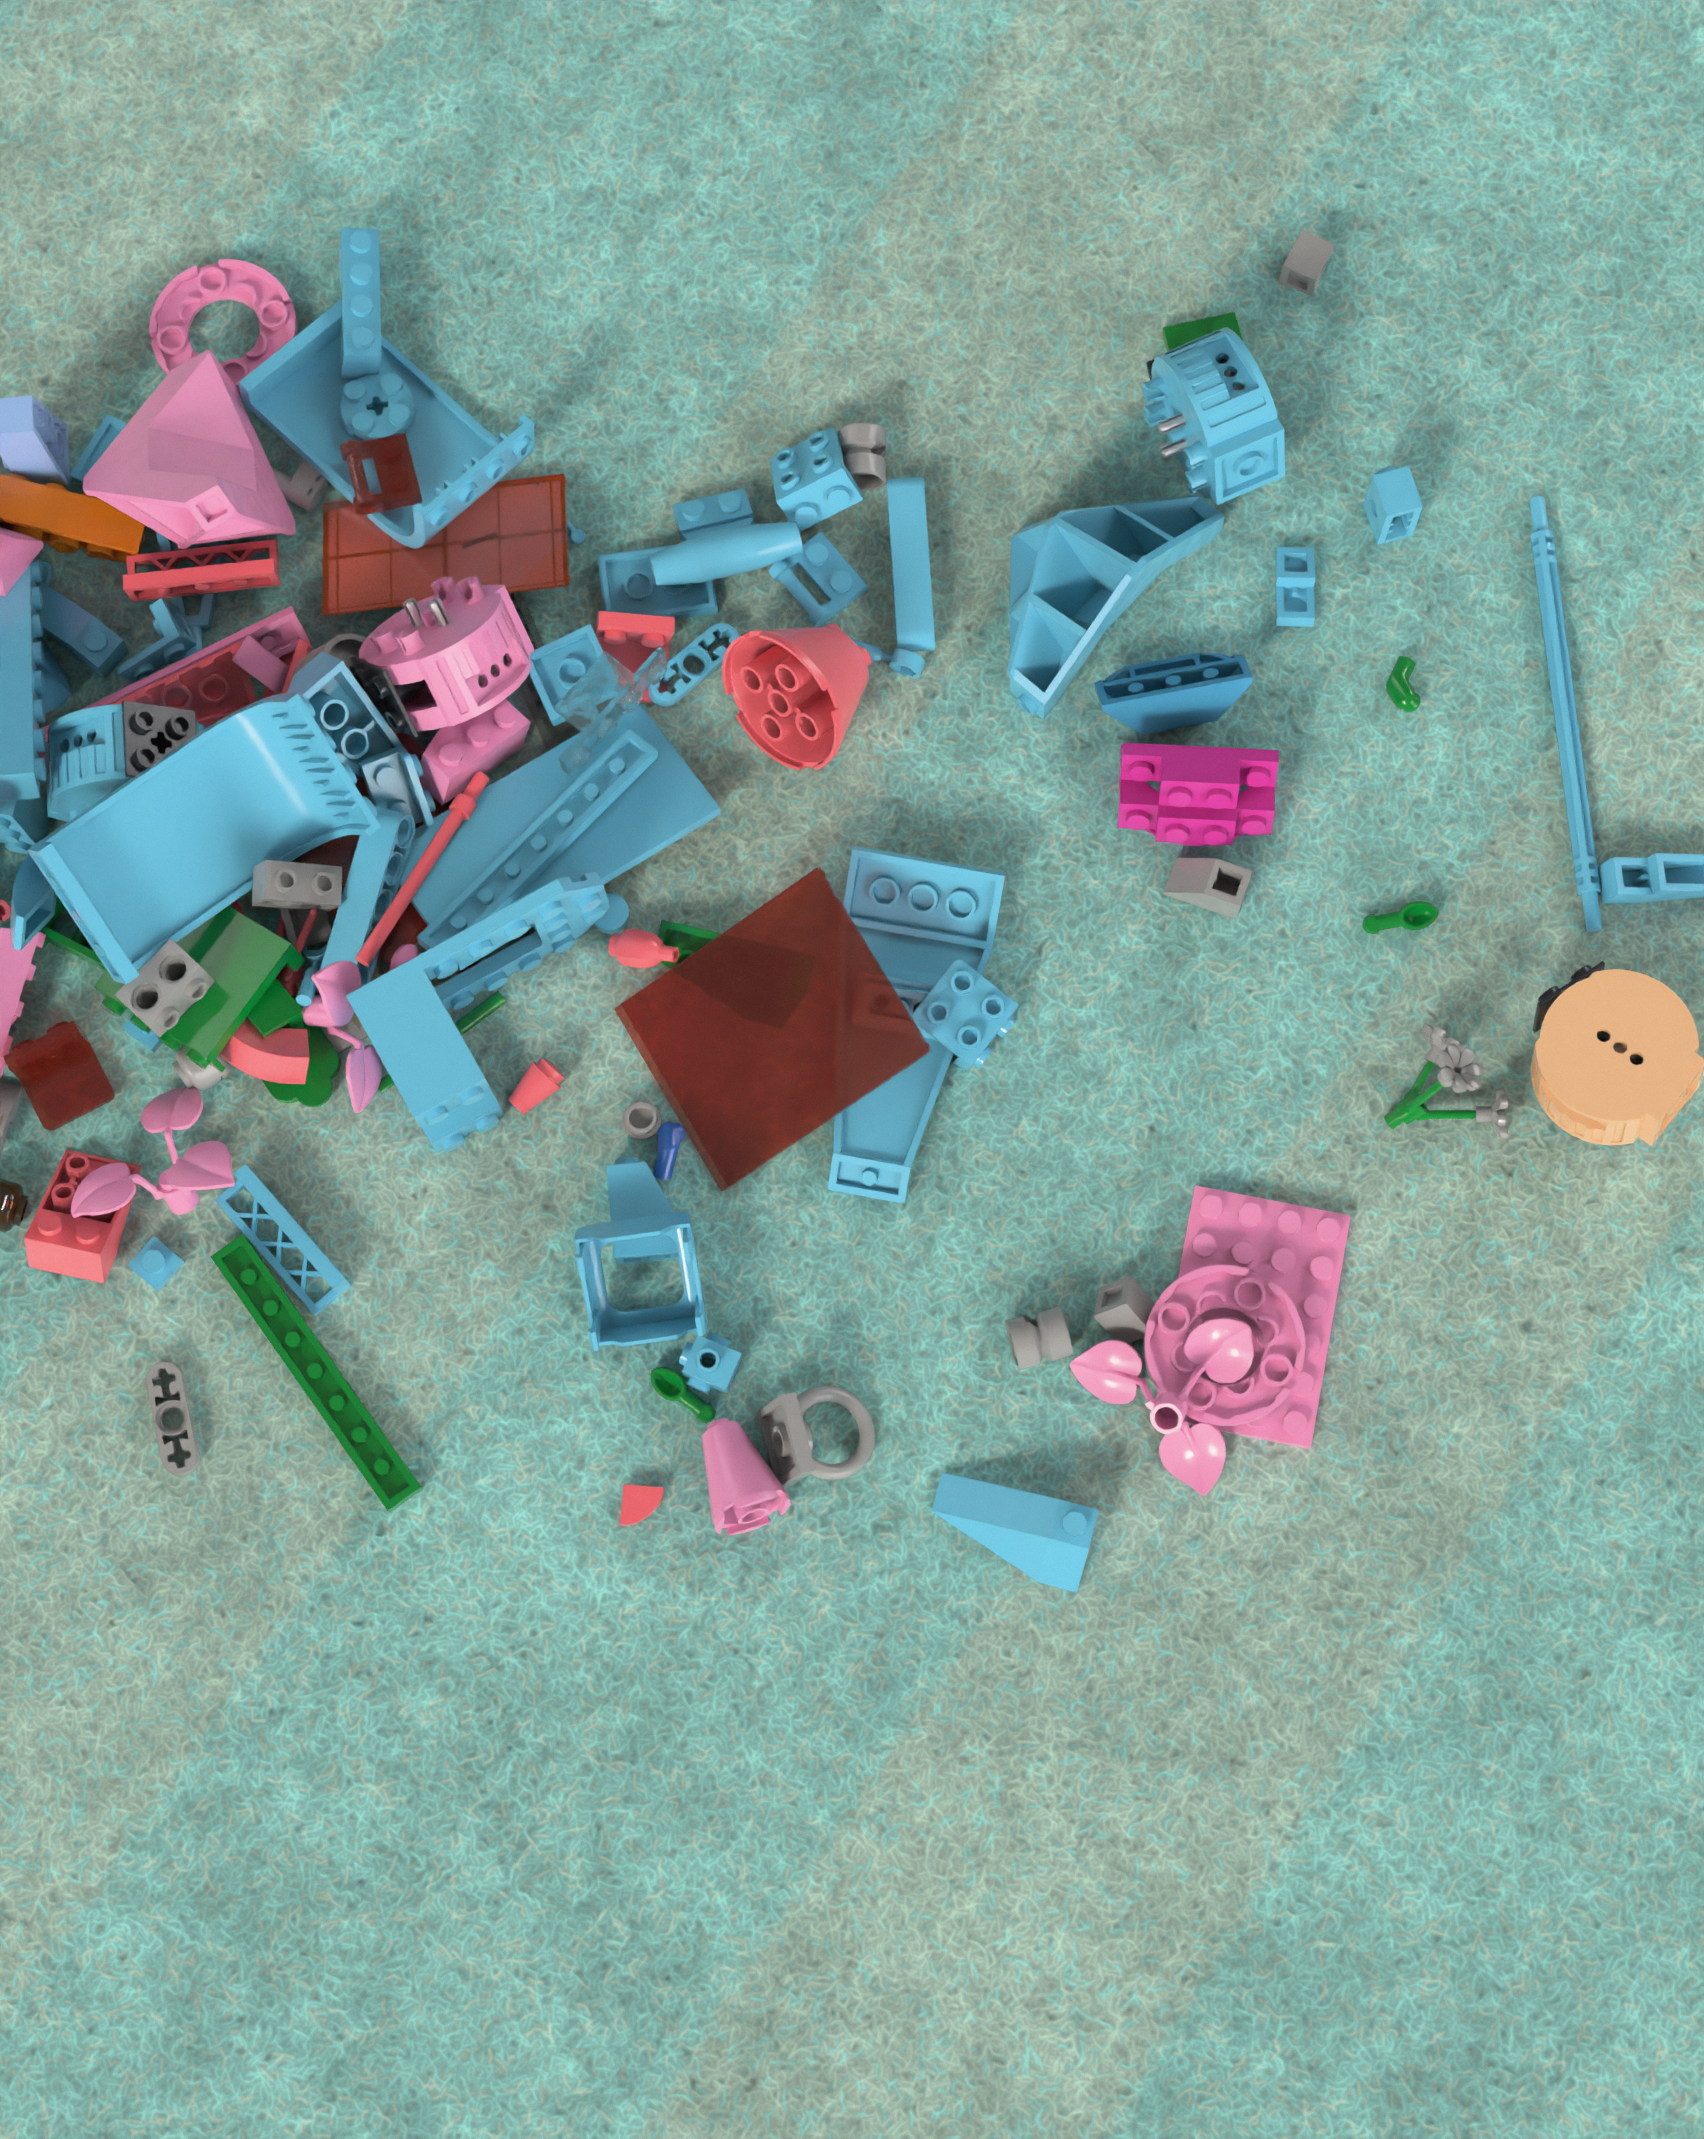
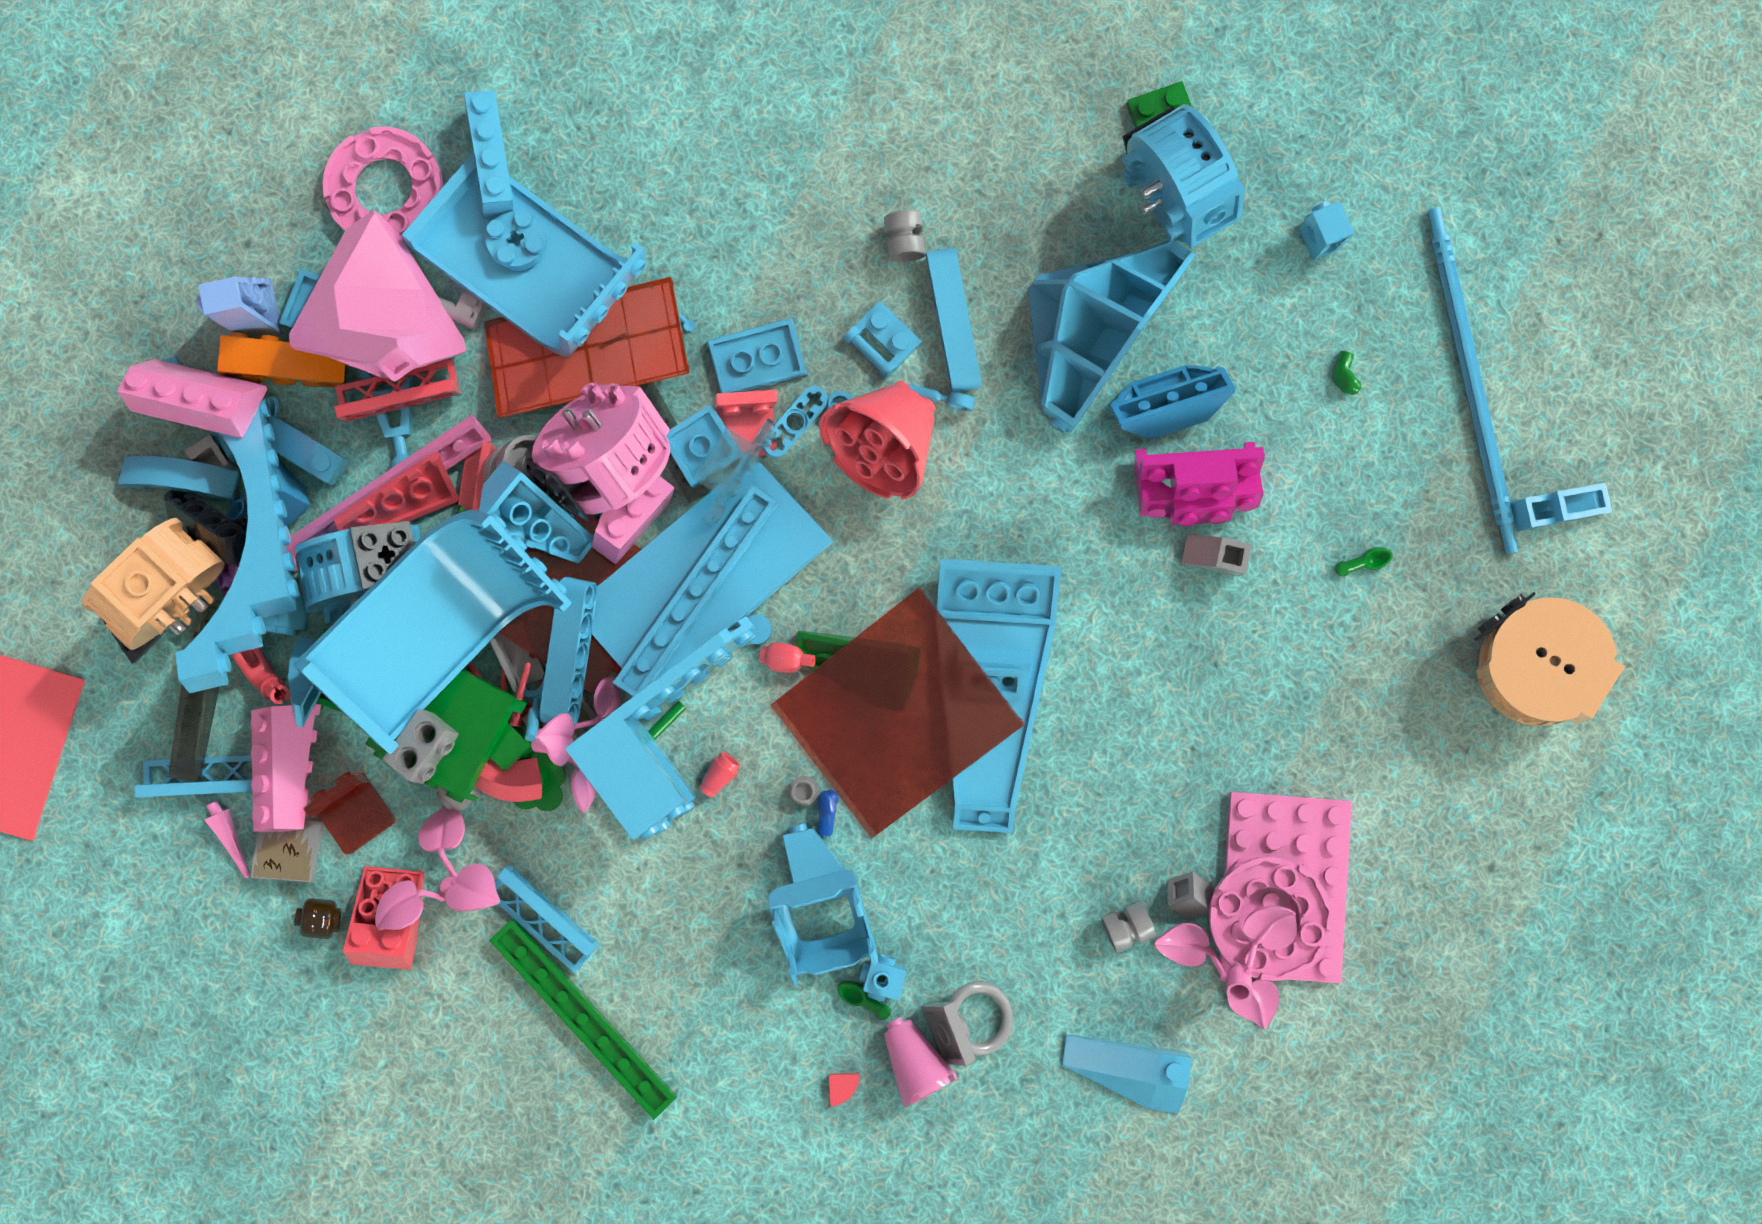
camera: 10 degrees left, 10 degrees up
medium azure bracket [116,598,197,682] -> none
medium azure plate [127,1235,185,1292] -> none
light grey beam [146,1362,200,1476] -> none
bright pink sticker [232,635,290,694] -> none
light grey brick [252,860,342,912] -> none
clear red plate [340,433,422,515] -> none
coral bar [355,772,489,966] -> none
medium azure bracket [358,745,436,826] -> none
medium azure plate [649,488,803,586] -> none
medium azure bracket [770,427,863,532] -> none
medium azure bracket [912,960,1019,1072] -> none
medium azure slope [1275,547,1315,627] -> none
light grey panel [1279,230,1334,296] -> none
light grey plant [1384,1024,1509,1139] -> none

